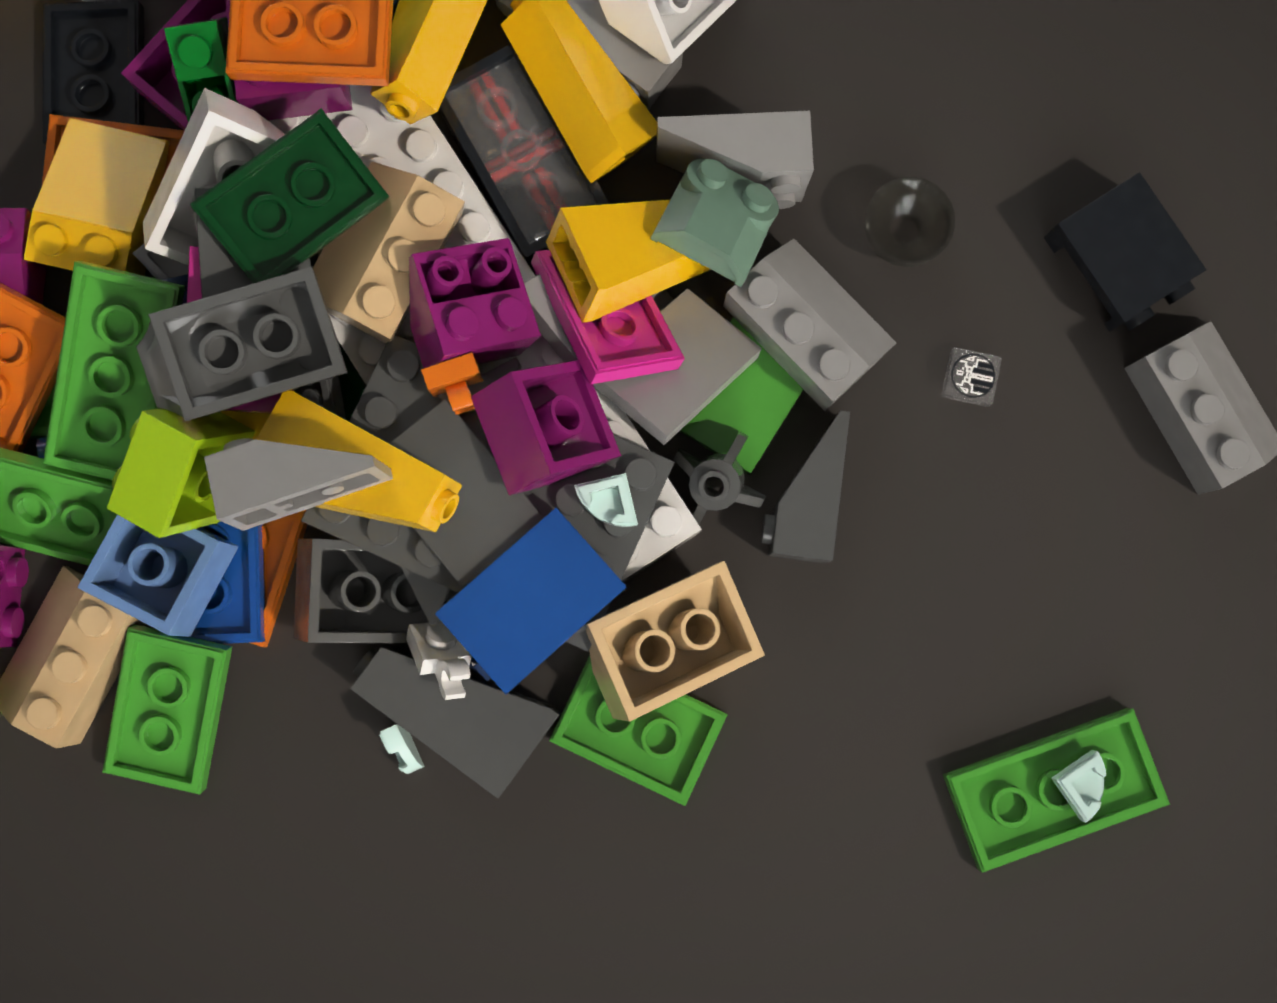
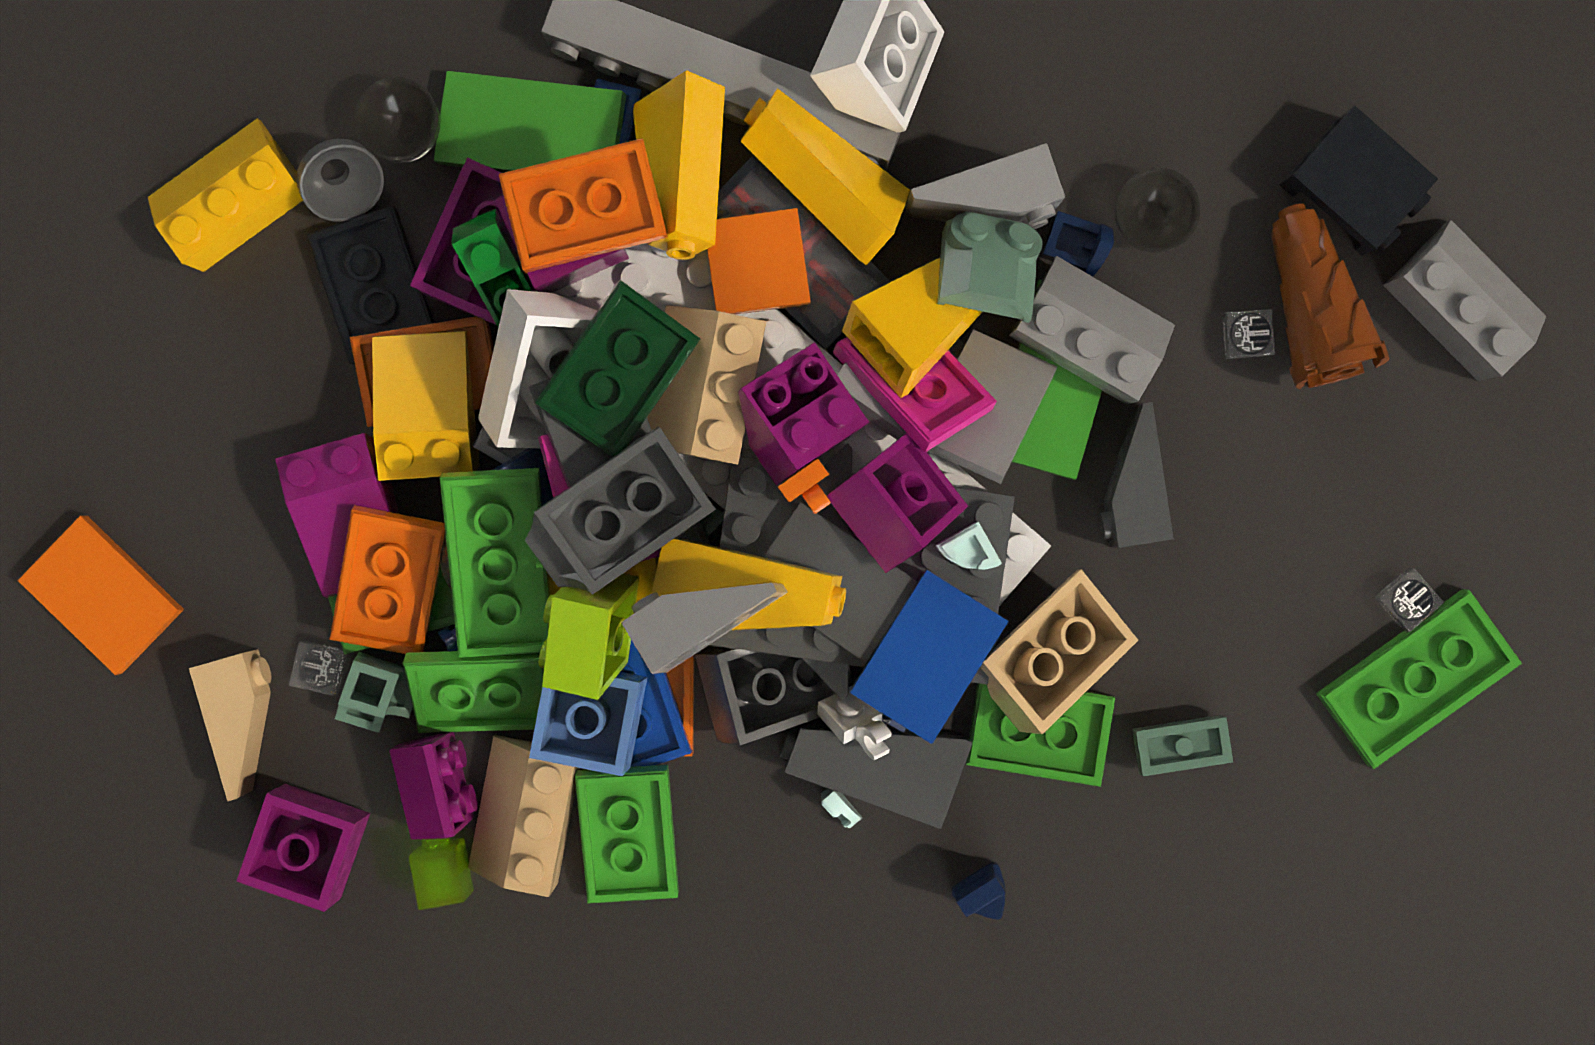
camera: 15 degrees left, 5 degrees up
dark grey brick [673,432,766,524] -> none
light aqua tile [1051,750,1106,823] -> none
none -> orange tile [707,208,811,315]
none -> dark blue tile [951,862,1006,920]
none -> dark blue tile [1041,211,1114,277]
none -> sand green plate [1132,715,1233,776]
none -> dark orange cone [1271,204,1390,389]
none -> clear tile [1374,568,1444,632]

